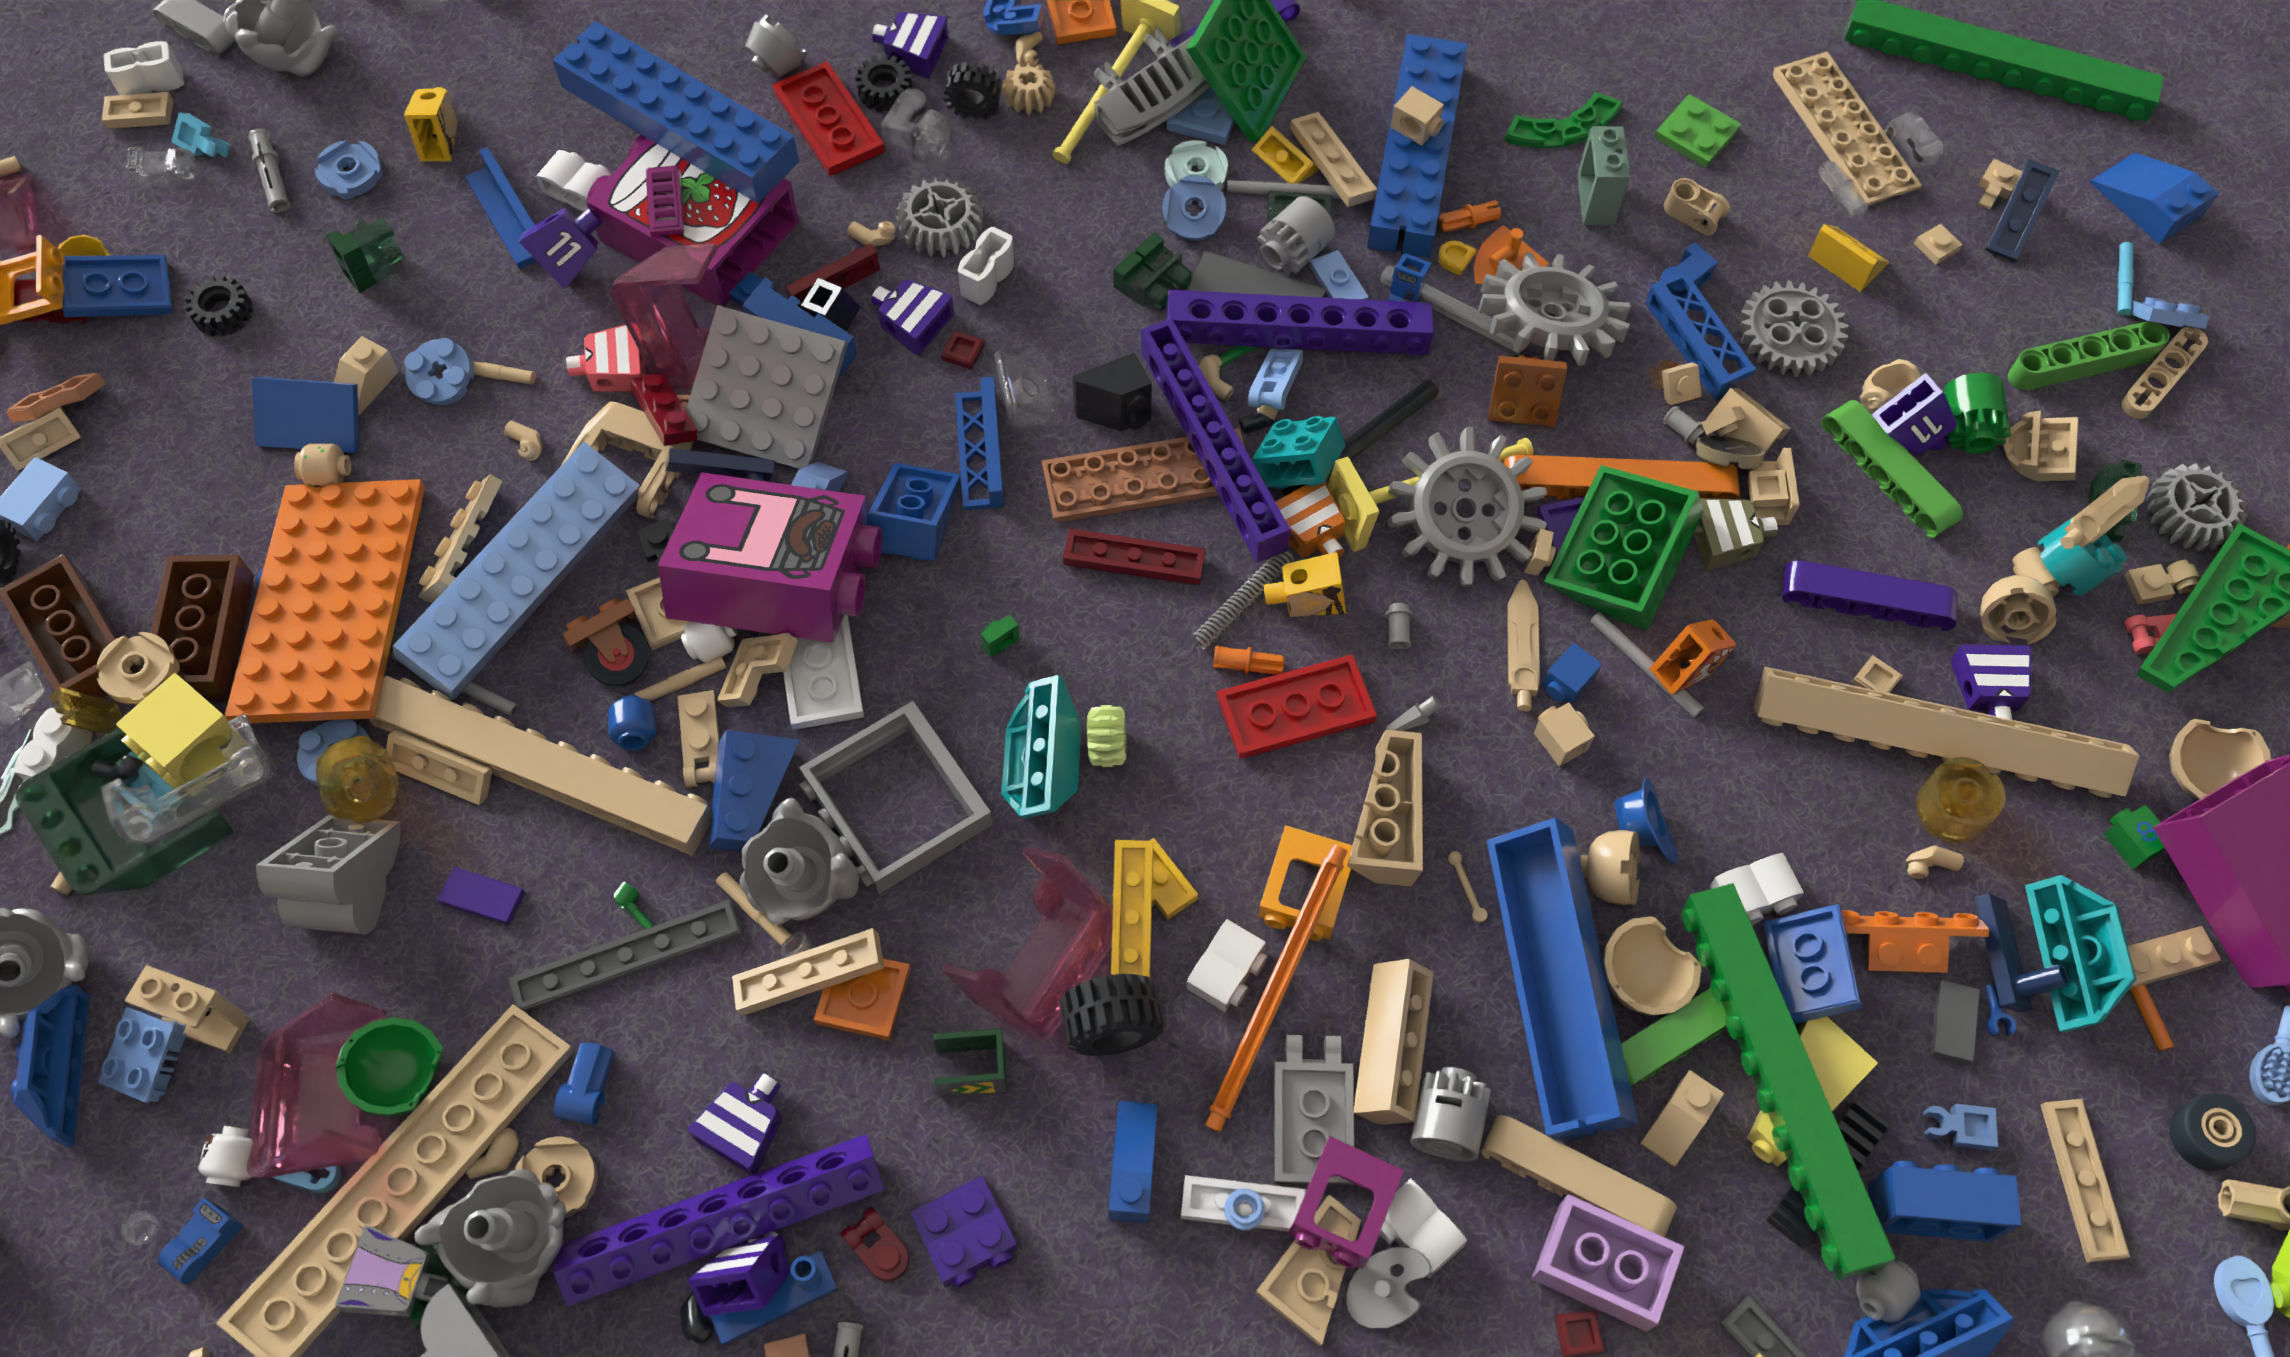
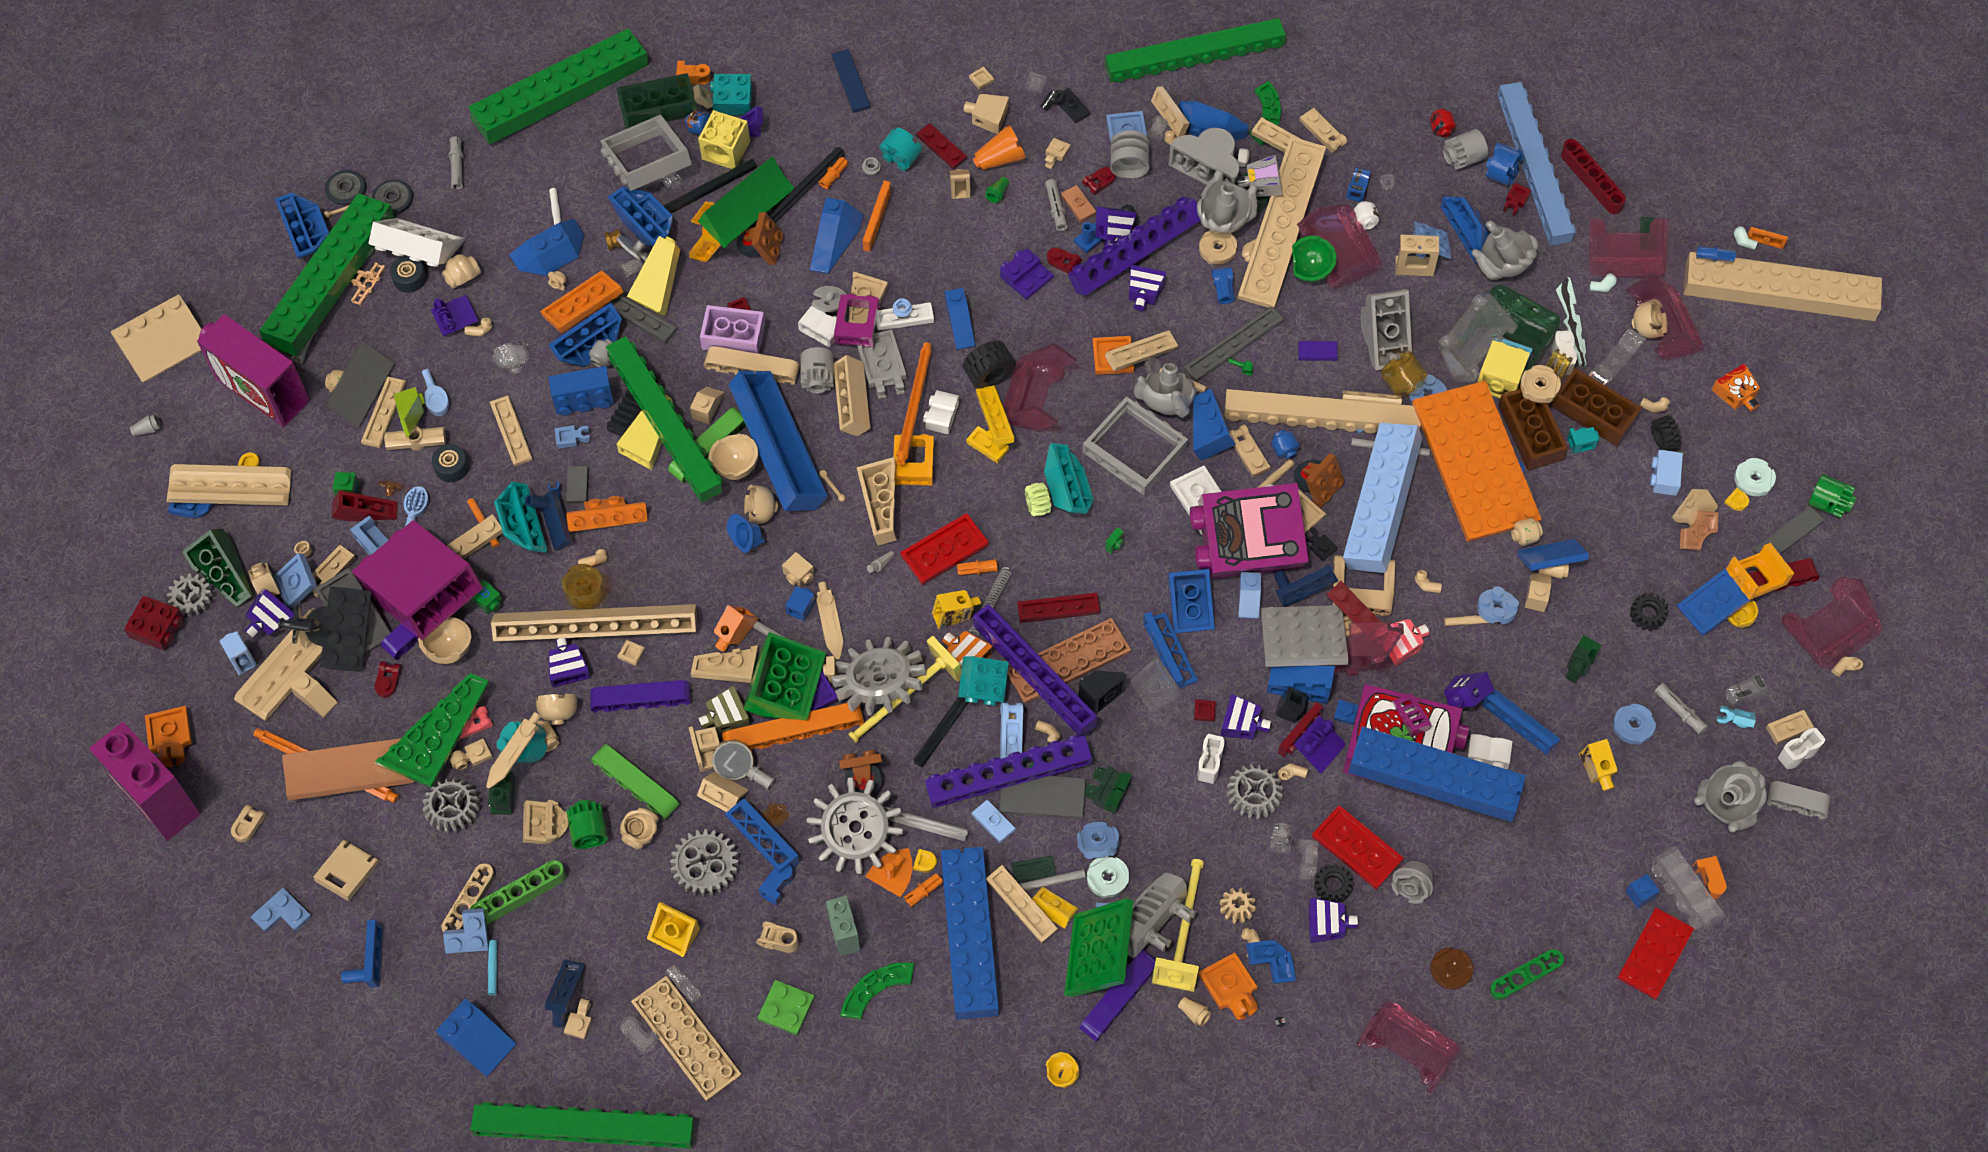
camera: 165 degrees right, 0 degrees up
black arm [91,754,143,786] -> none
tan wing [418,474,502,603] -> none
tan plate [717,633,798,708] -> none
dark green piece [933,1028,1007,1098] -> none
black tyre [943,62,1002,119] -> none
light grey gear [1257,196,1336,275] -> none
light grey pin [1385,603,1413,649] -> none
blue leg [1388,253,1432,302] -> none
tan brick [1390,87,1444,145] -> none
tan plate [1662,362,1702,405] -> none
tan plate [1701,406,1746,437] -> none
white brick [1710,853,1804,925] -> none
tile [1763,904,1863,1024] -> none
dark purple torso [1871,373,1957,455] -> none
tan plate [1914,224,1962,265] -> none
none -> tan wing [691,645,758,683]
none -> dark purple hinge [1294,715,1346,774]
none -> teal brick [1567,427,1599,454]

